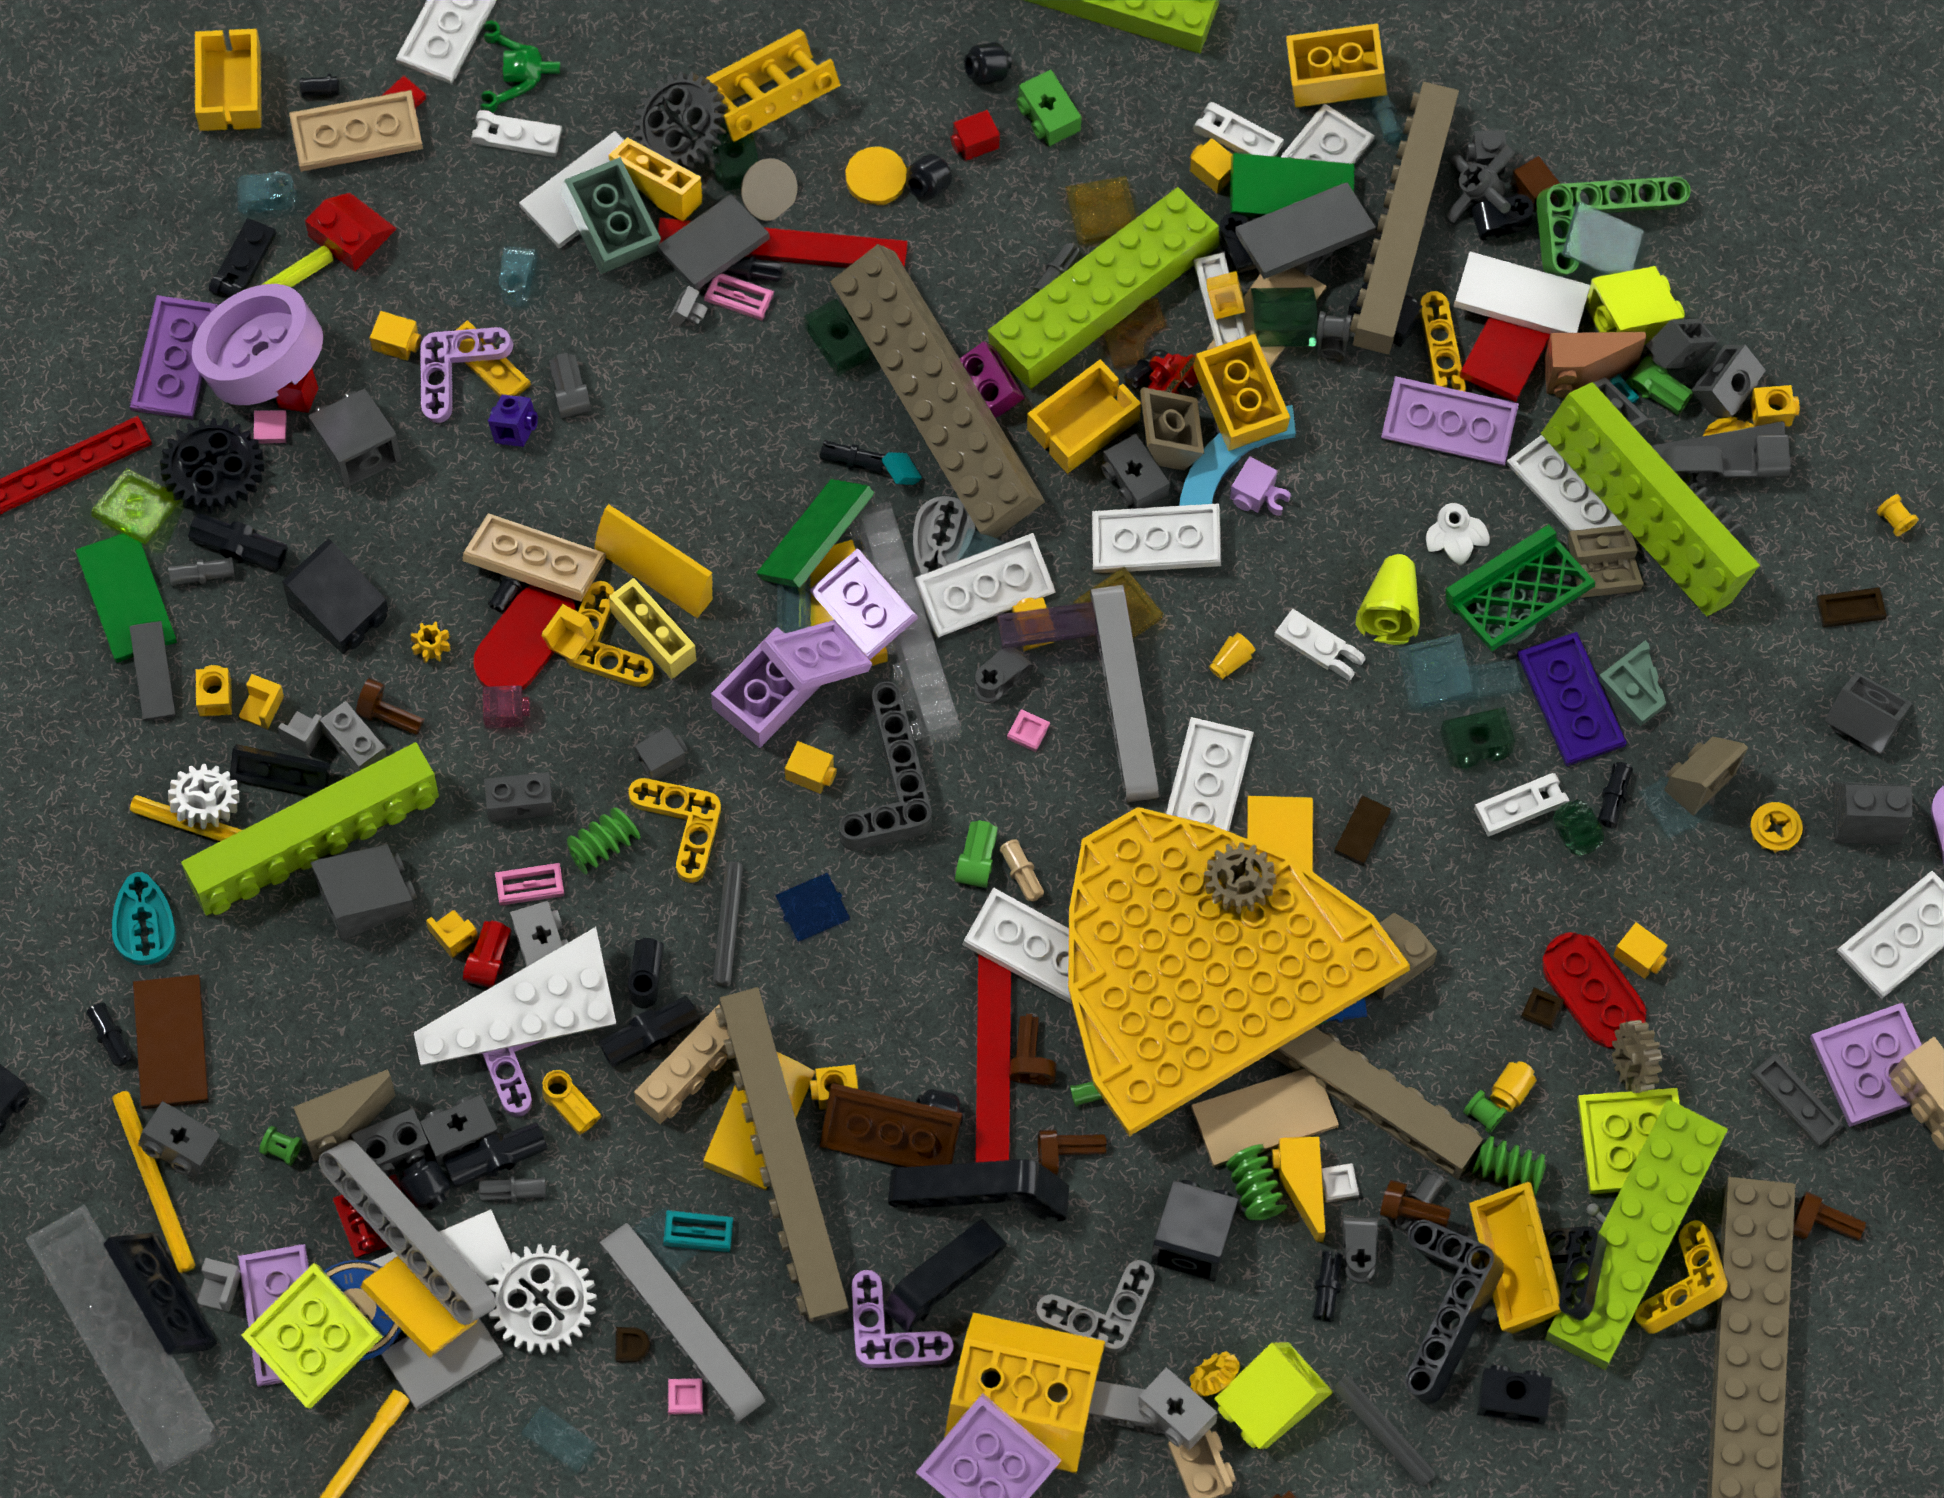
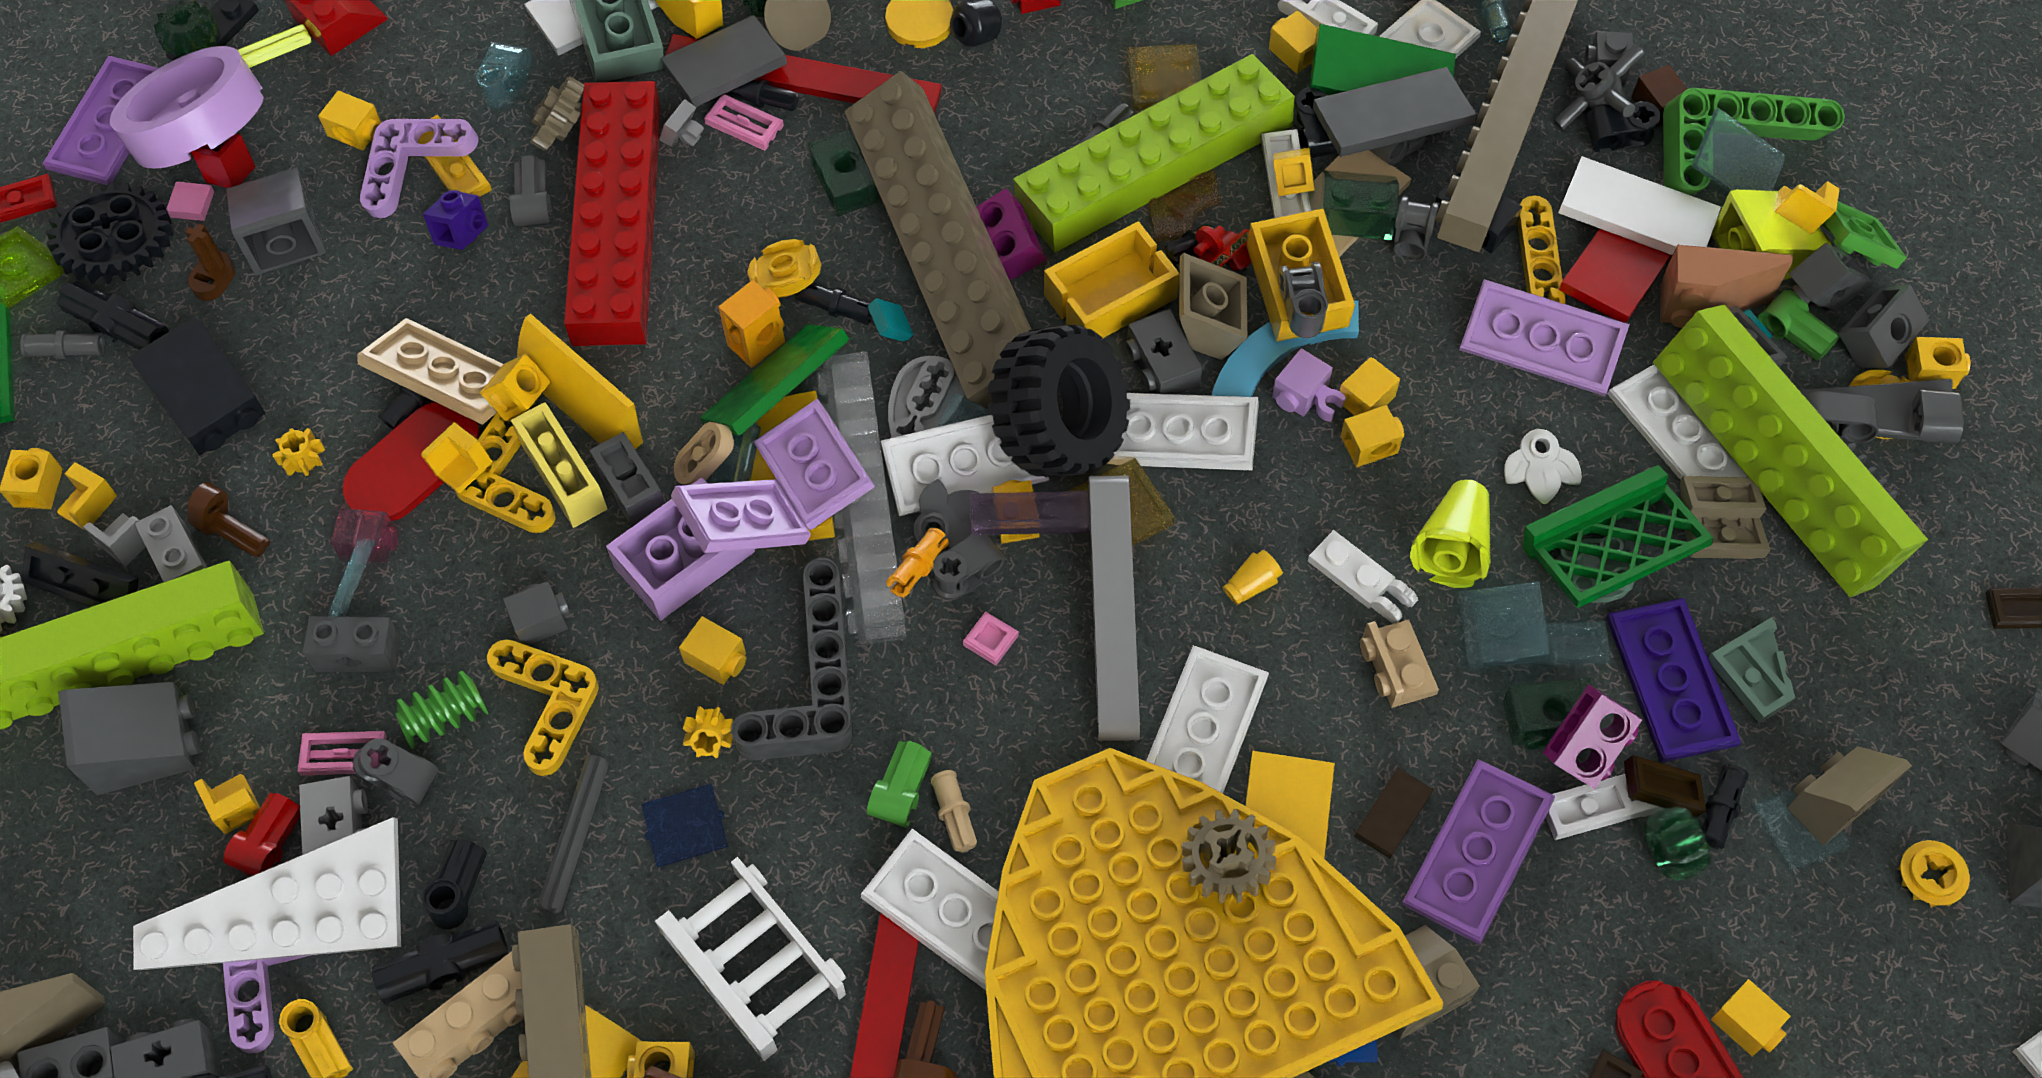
camera: 10 degrees right, 5 degrees down
none -> clear green gear [153,0,219,59]
none -> reddish brown piece [185,224,236,301]
none -> clear light blue tile [327,537,376,617]
none -> dark grey piece [352,739,439,808]
none -> yellow brick [480,353,551,421]
none -> dark tan gear [530,76,585,151]
none -> red brick [564,81,661,346]
none -> dark grey brick [589,432,665,528]
none -> white fence [655,857,846,1061]
none -> tan plate [674,422,734,485]
none -> yellow gear [683,706,733,758]
none -> light orange brick [718,280,785,368]
none -> yellow tile [747,239,822,298]
none -> light orange pin [886,528,949,597]
none -> dark grey plate [914,479,985,548]
none -> black tyre [988,325,1130,477]
none -> dark grey piece [1278,262,1328,338]
none -> yellow panel [1340,357,1400,416]
none -> yellow brick [1340,405,1404,468]
none -> tan bracket [1360,620,1439,708]
none -> medium lavender tile [1402,759,1555,945]
none -> brick [1542,684,1642,789]
none -> dark brown tile [1624,755,1706,817]
none -> yellow panel [1775,181,1839,234]
none -> bright green plate [1822,201,1907,269]

